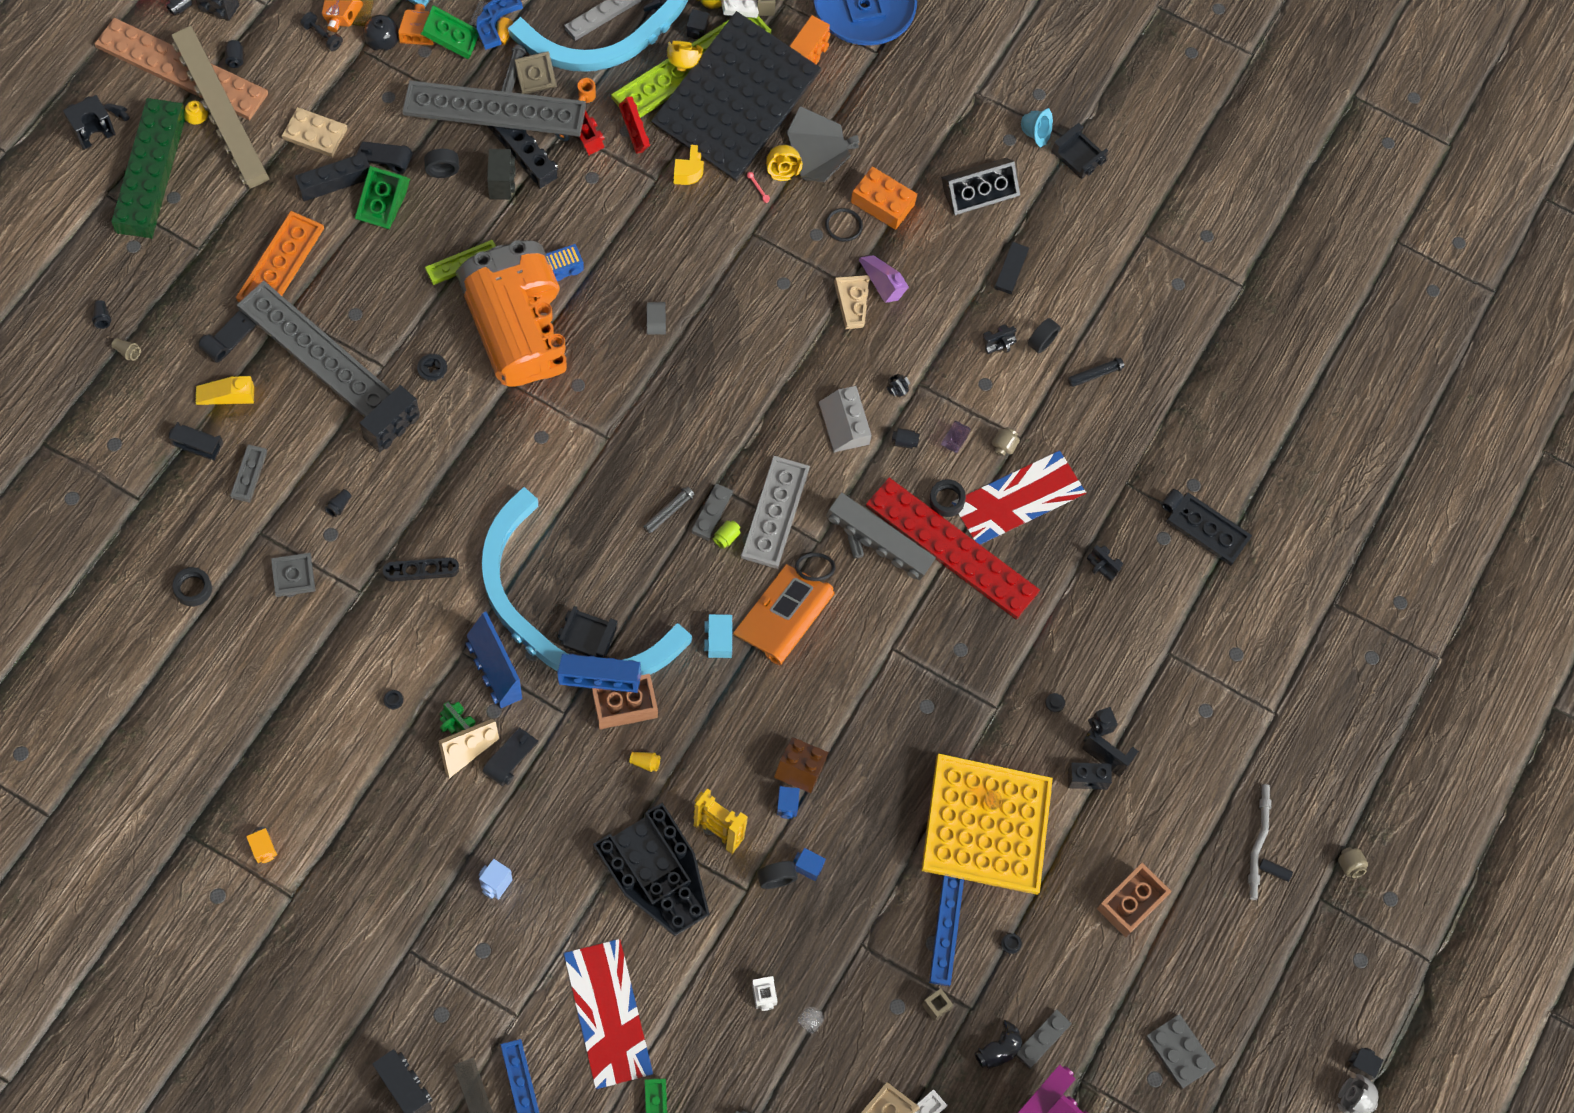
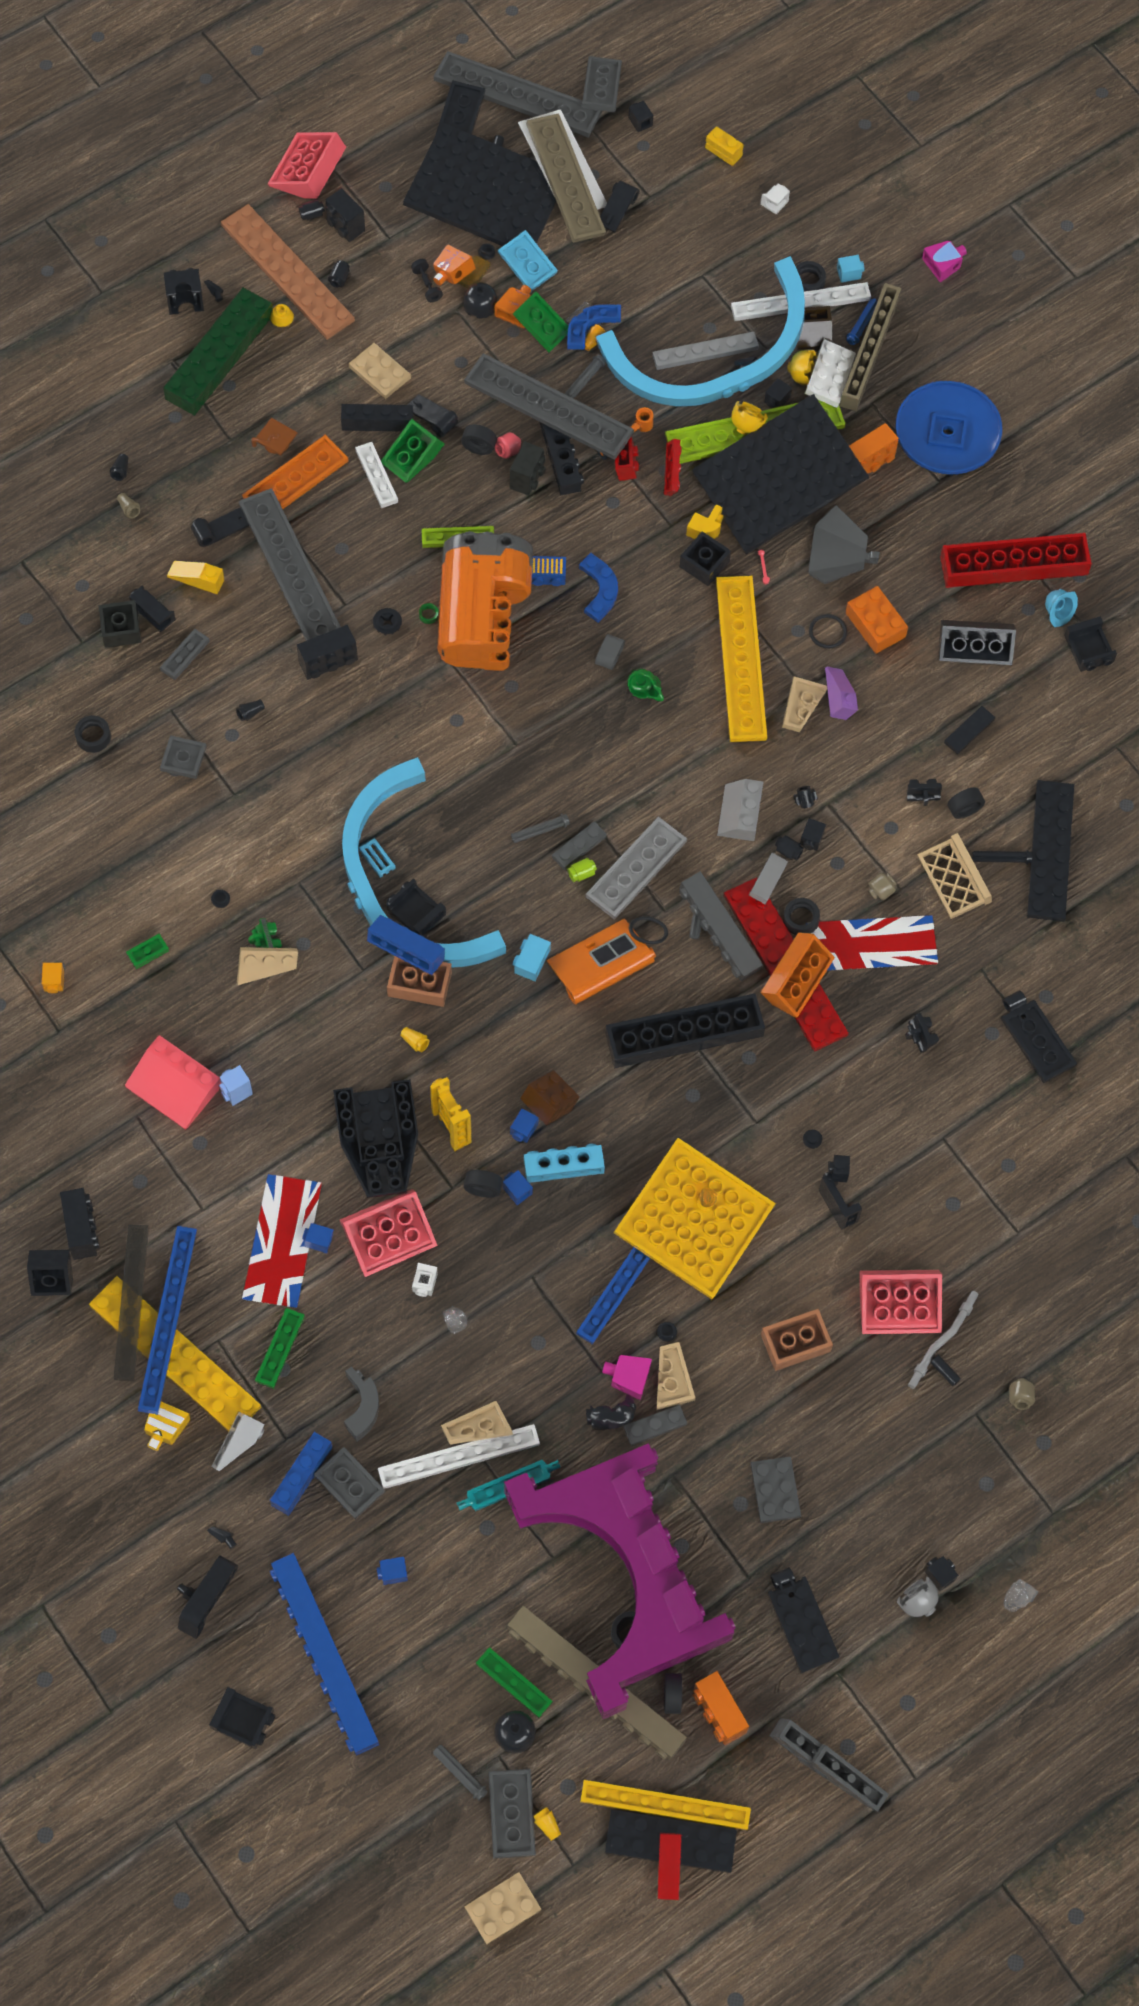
camera: 30 degrees right, 0 degrees up
dark tan brick [172,26,270,189] -> none
black beam [383,557,460,582] -> none
blue slope [466,612,522,708] -> none
black door [482,728,539,786] -> none
dark tan tile [514,51,557,94] -> none
yellow cylinder [766,145,803,181] -> none
dark tan brick [922,988,953,1021] -> none
clear purple bracket [941,421,971,453] -> none
black brick [1068,763,1112,790] -> none
none -> pearl dark grey brick [98,600,141,648]
none -> coral slope [125,1035,221,1130]
none -> green plate [126,934,169,969]
none -> dark orange hat [251,418,298,456]
none -> blue brick [302,1223,334,1253]
none -> coral slope [340,1189,438,1277]
none -> white plate [355,442,398,508]
none -> medium azure tile [359,838,396,878]
none -> green piece [419,603,439,624]
none -> coral head [494,432,521,459]
none -> medium azure brick [524,1144,605,1183]
none -> blue plate [579,553,618,623]
none -> dark pink torso [602,1355,652,1400]
none -> black brick [605,993,765,1069]
none -> green hair [627,669,664,702]
none -> tan wing [656,1342,696,1410]
none -> black brick [679,531,731,586]
none -> yellow plate [716,576,767,742]
none -> light grey tile [749,853,788,904]
none -> orange slope [760,933,835,1018]
none -> black brick [800,818,826,851]
none -> coral slope [860,1270,942,1334]
none -> tan fence [917,833,992,919]
none -> red brick [940,533,1092,588]
none -> clear rock [1004,1579,1038,1612]
none -> black plate [1027,780,1074,922]

